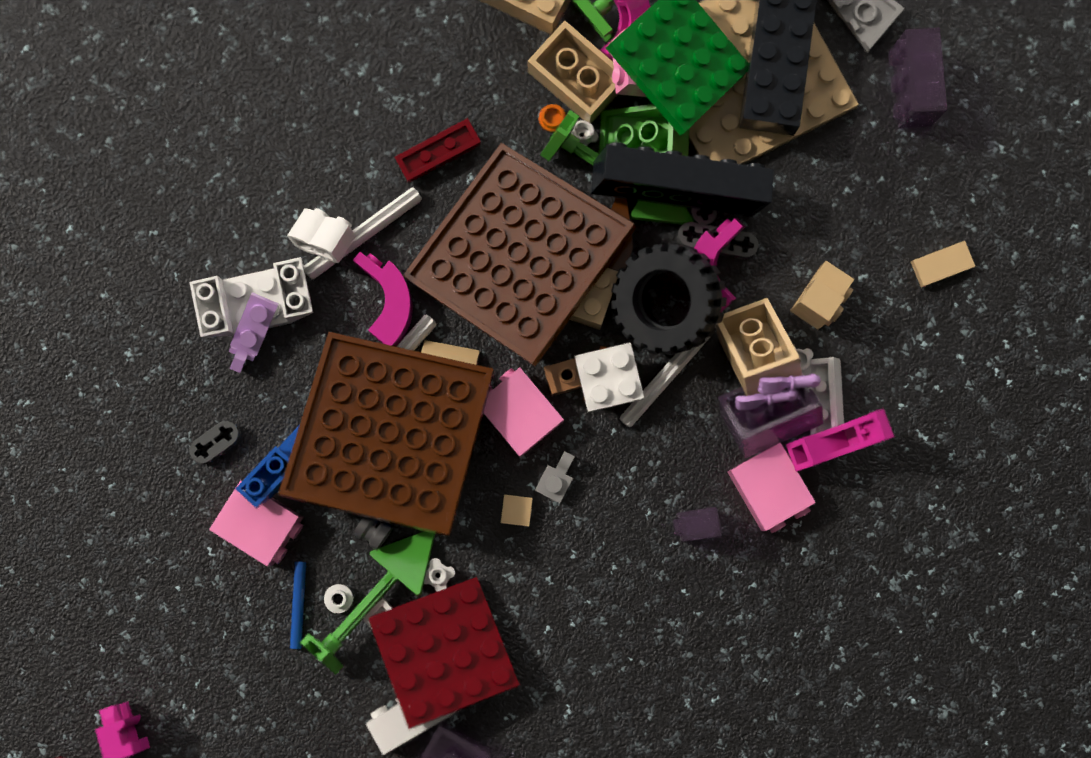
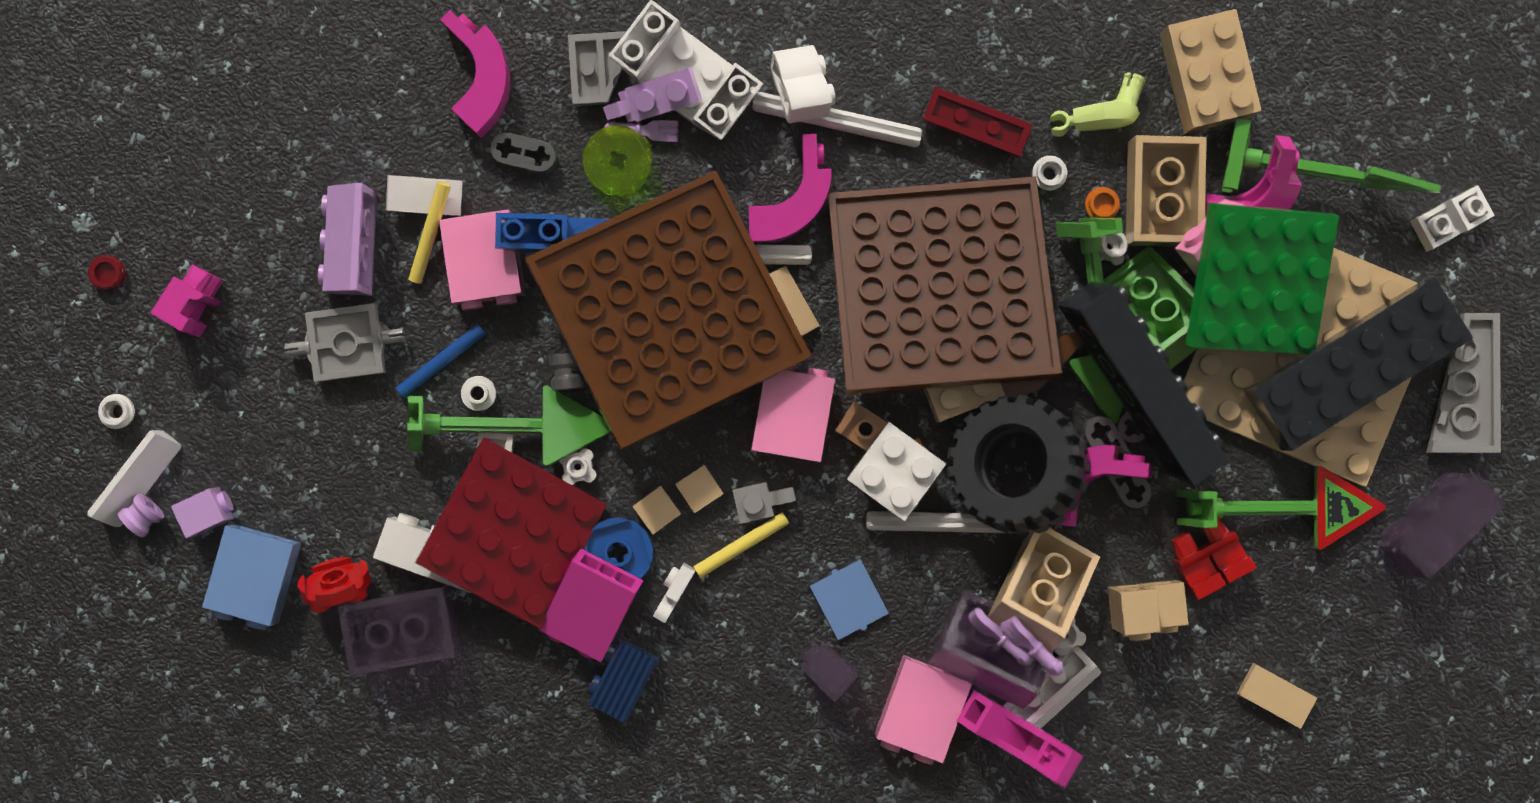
camera: 45 degrees right, 5 degrees up
none -> light grey plate [284,303,406,382]
none -> lavender slope [318,183,377,296]
none -> white slope [386,175,462,216]
none -> light yellow bar [409,181,451,284]
none -> dark pink arch [440,10,511,139]
none -> dark pink brick [539,549,643,662]
none -> light grey wing [568,31,627,107]
none -> clear neon green plate [583,124,653,195]
none -> blue plate [583,517,654,579]
none -> dark blue brick [586,638,659,723]
none -> lavender piece [604,120,678,142]
none -> tan tile [632,486,682,534]
none -> white plate [653,563,695,623]
none -> light yellow bar [694,512,790,578]
none -> medium blue piece [810,560,889,640]
none -> white plate [1032,156,1067,191]
none -> yellowish green arm [1050,72,1146,137]
none -> red hips [1171,519,1257,600]
none -> bright green piece [1177,466,1386,550]

